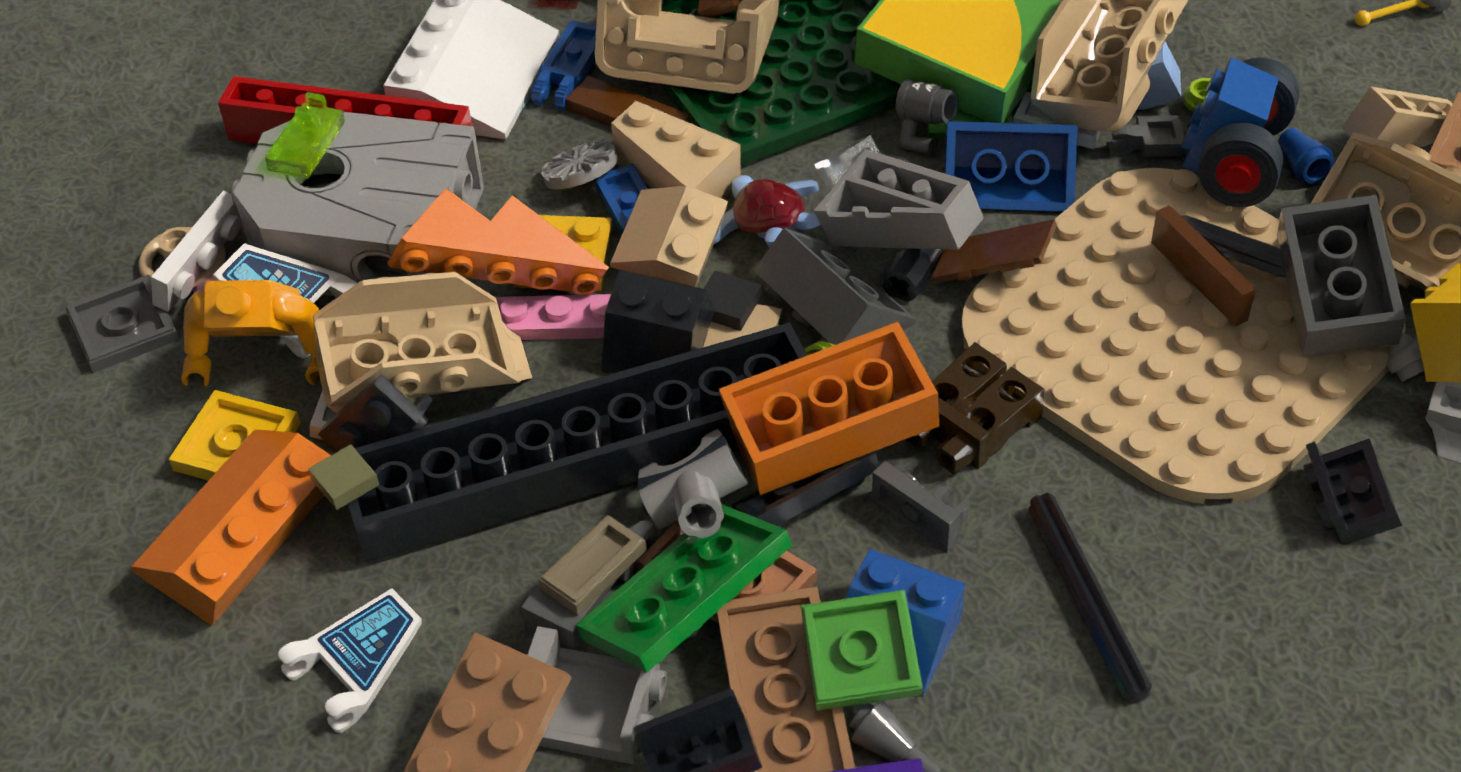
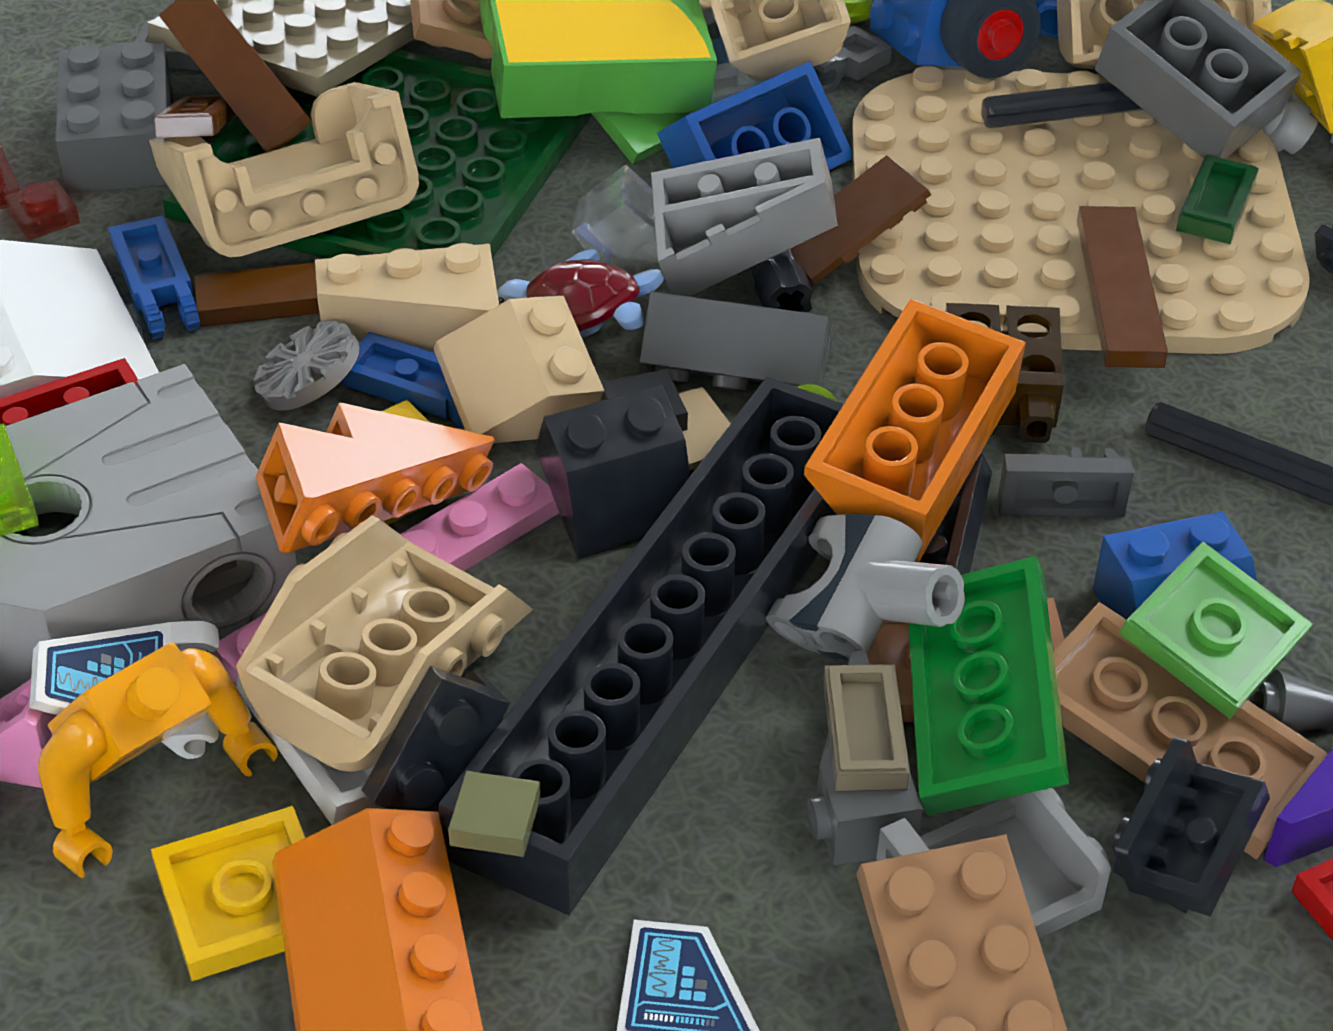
camera: 45 degrees left, 5 degrees down
dark grey piece [896,79,958,155] -> none
reddish brown tile [1151,205,1256,327] -> none
none -> reddish brown tile [1077,206,1168,368]
none -> dark green tile [1176,155,1259,245]

